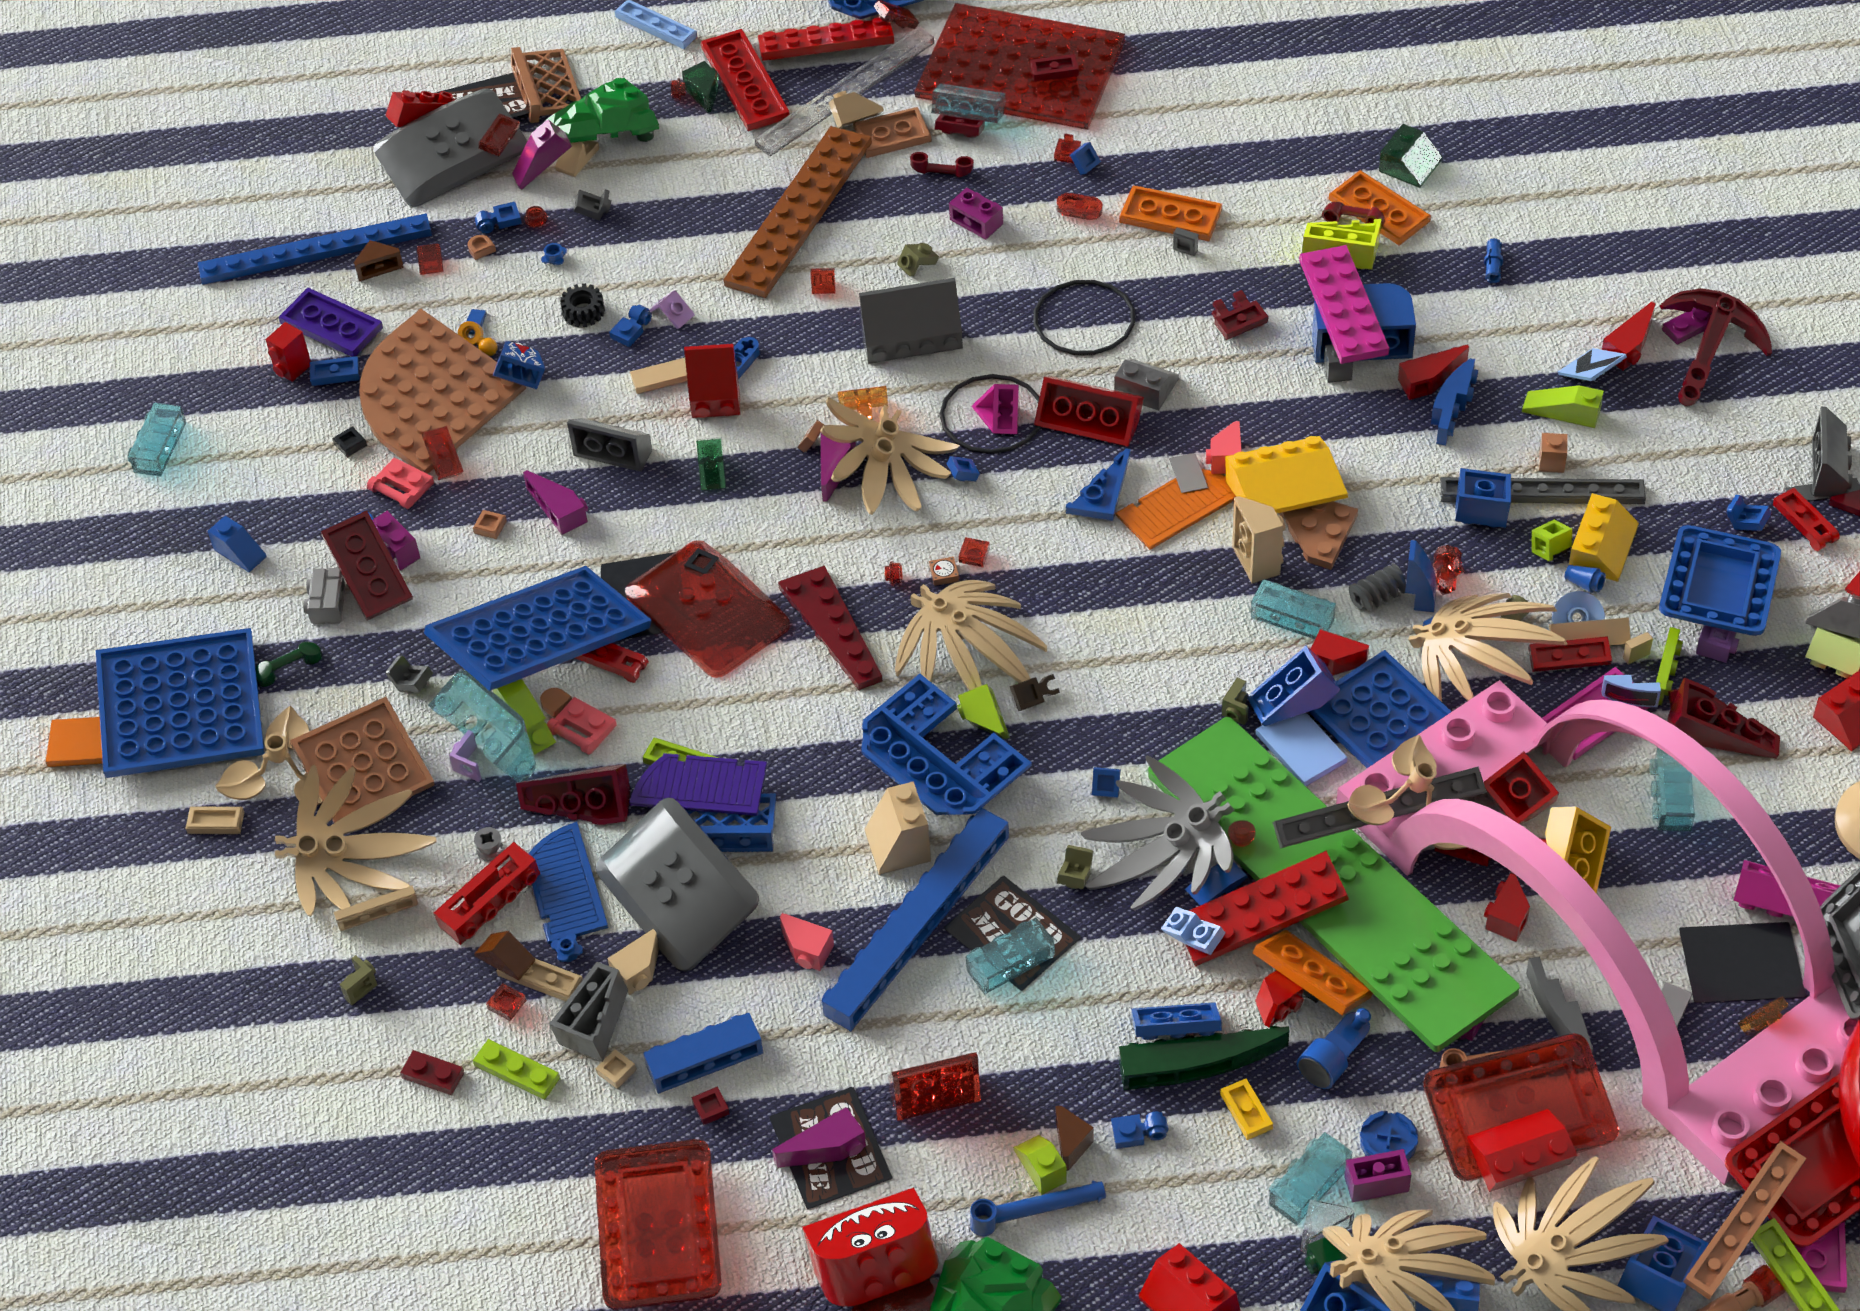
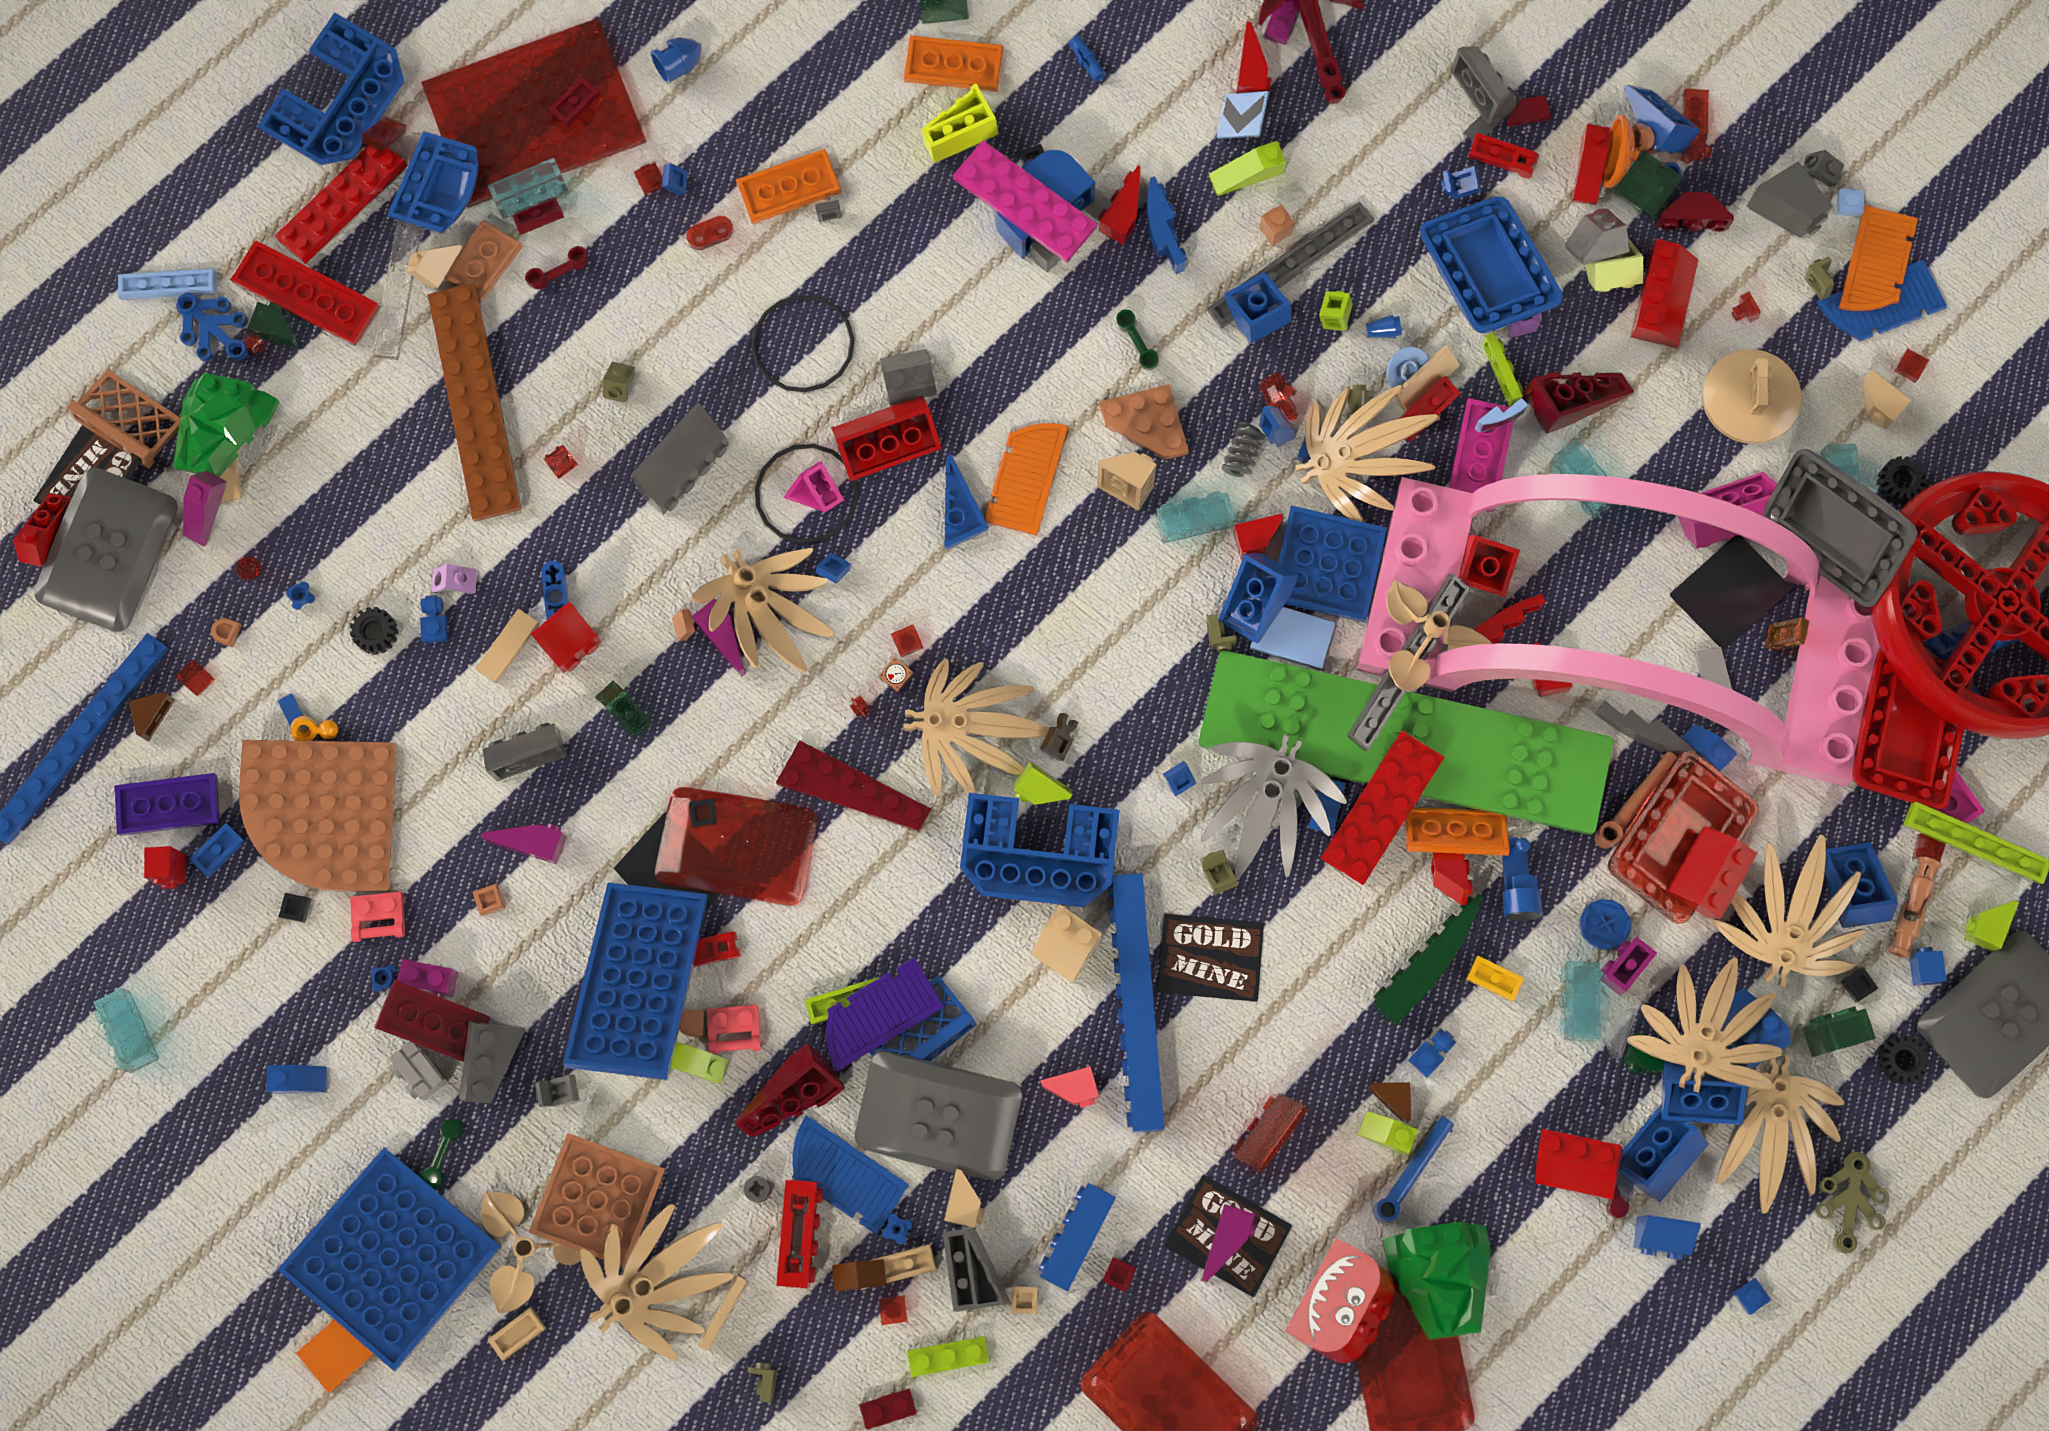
camera: 40 degrees left, 25 degrees up
clear red plate [422,426,464,481] -> none
clear light blue windscreen [428,670,536,782] -> none
lavender bracket [449,730,481,782] -> none
blue plate [475,202,522,234] -> none
clear red tile [479,113,520,157] -> none
blue torso [493,341,545,389] -> none
dark grey bracket [573,189,612,221] -> none
clear orange tile [838,386,888,420] -> none
magenta brick [949,187,1003,240] -> none
clear light blue brick [966,917,1055,995] -> none
blue plate [1131,1002,1222,1040] -> none
light blue slope [1161,907,1226,955] -> none
light grey sticker [1169,453,1208,493] -> none
coral slope [1206,421,1242,474] -> none
dark red plate [1212,290,1269,340] -> none
yellow slope [1225,436,1348,513] -> none
clear red plate [1228,820,1256,847] -> none
dark red bar [1322,202,1385,228] -> none
yellow slope [1545,807,1611,893] -> none
yellow slope [1569,493,1639,582] -> none
tan tile [1623,632,1653,664] -> none
nougat plate [1683,1141,1806,1300] -> none
none -> blue plant [176,293,248,362]
none -> blue slope [387,131,479,233]
none -> dark grey wedge [459,1021,526,1104]
none -> blue helmet [650,37,702,83]
none -> dark green bar [1116,309,1159,370]
none -> blue slope [1681,724,1738,777]

